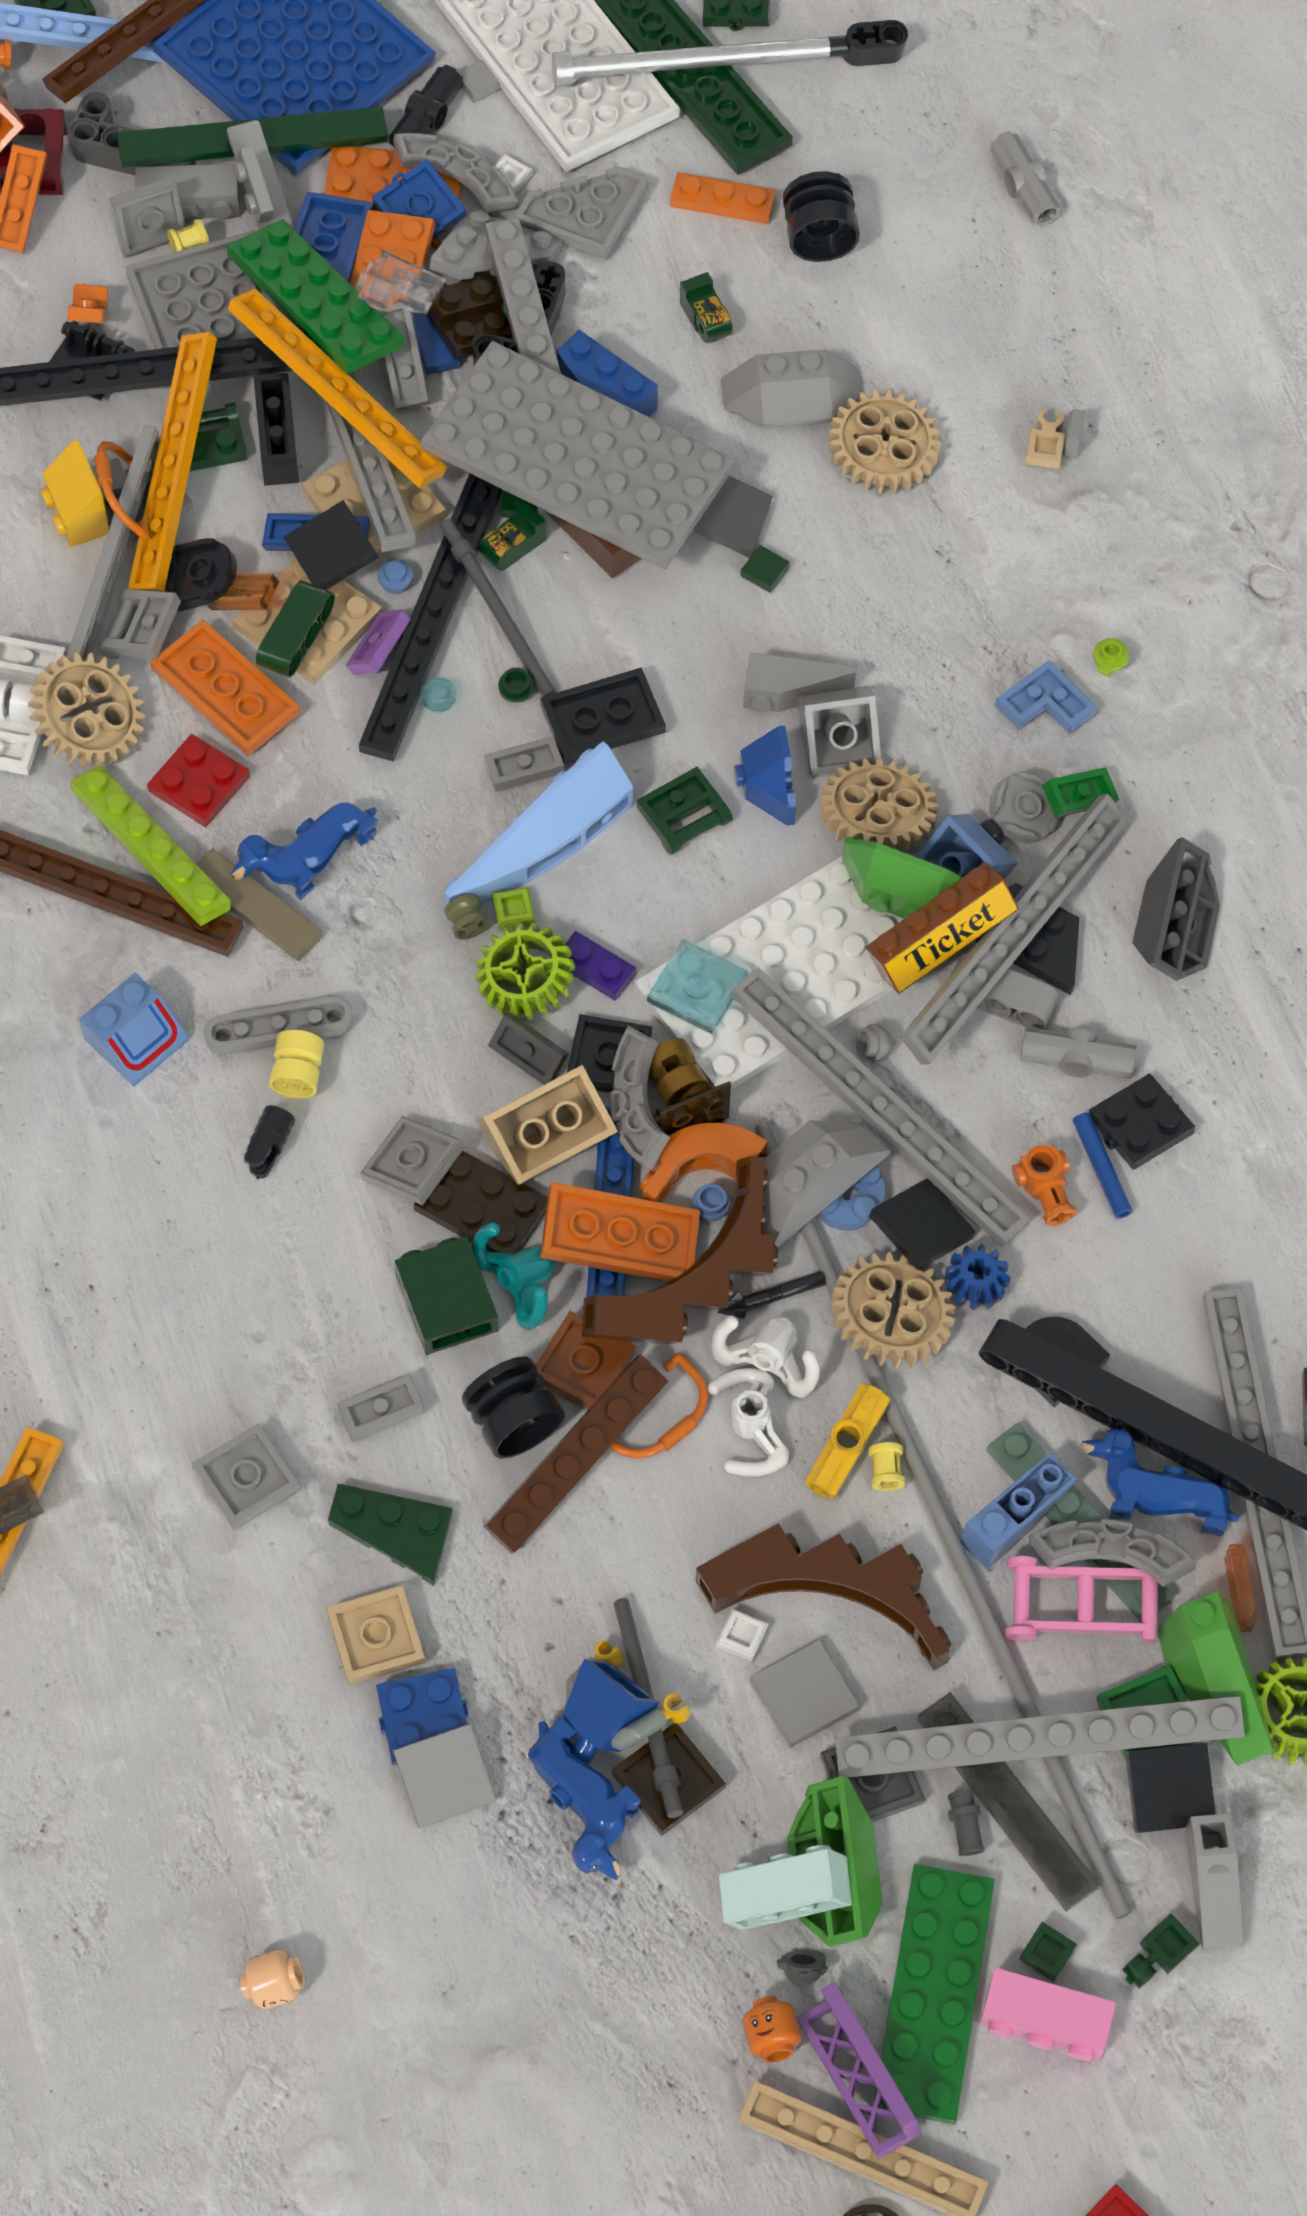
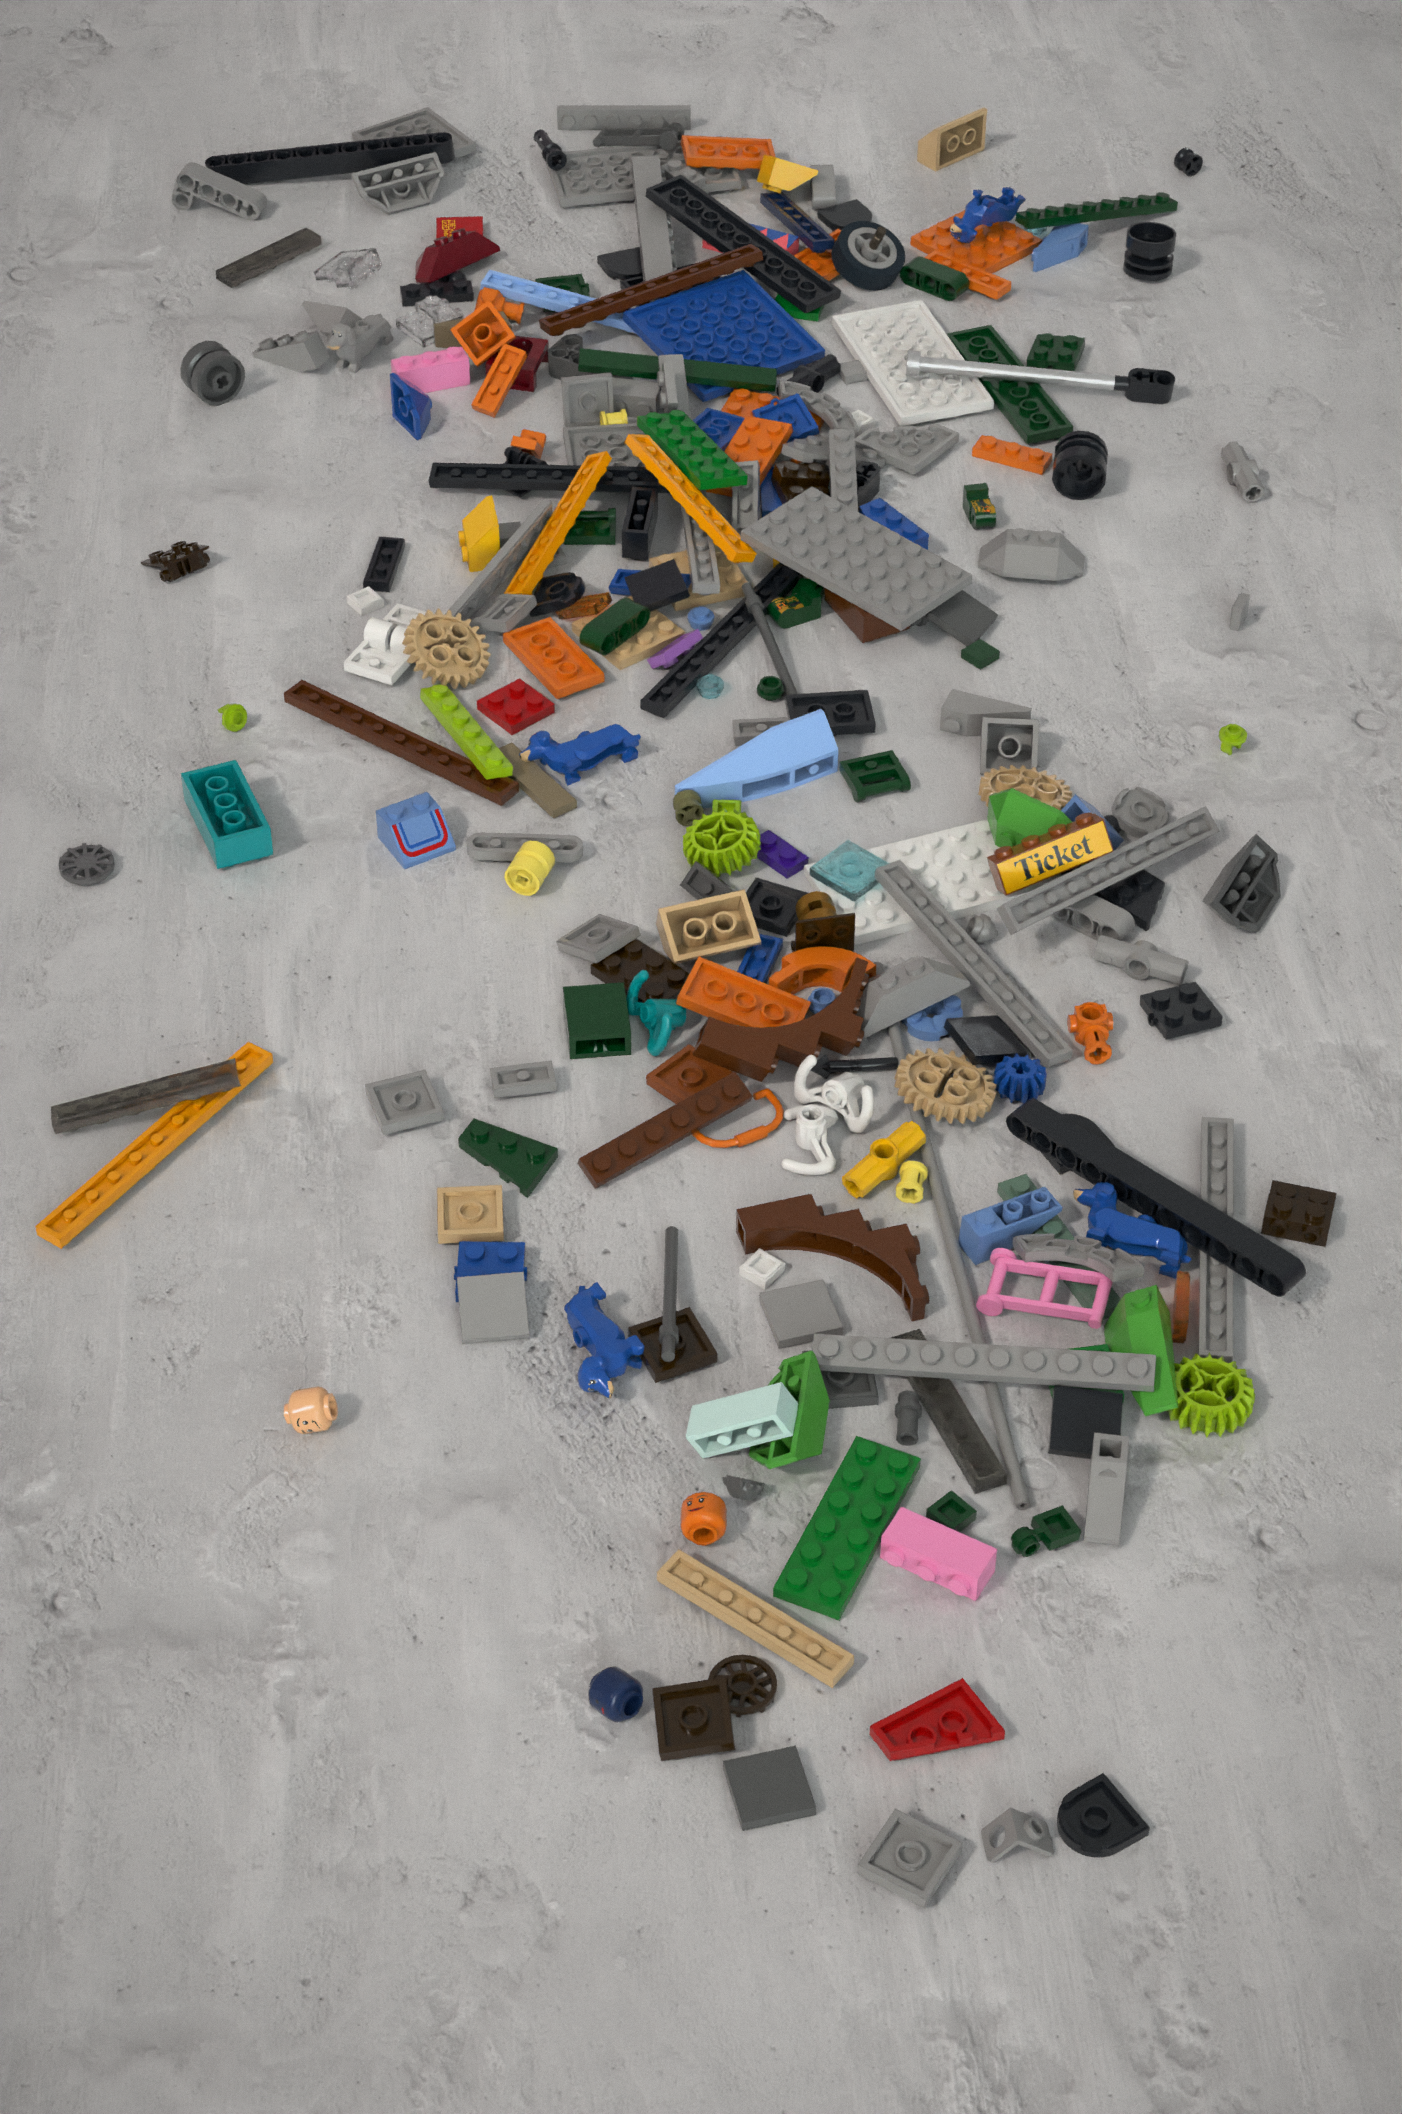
camera: 15 degrees right, 20 degrees down
orange piece [94,441,149,540] -> none
black hinge [244,1105,295,1180] -> none
clear plate [355,250,447,315] -> none
black wheel [462,1356,565,1459] -> none
blue torso [562,1641,691,1763] -> none
light grey tile [609,1026,670,1170] -> none
blue slope [734,726,796,826] -> none
medium lavender fence [797,1982,922,2159] -> none
tan gear [828,389,941,494] -> none
medium blue plate [995,660,1097,734] -> none
tan plate [1025,409,1065,469] -> none
green plate [1042,767,1120,818] -> none
blue piece [1072,1112,1133,1219] -> none

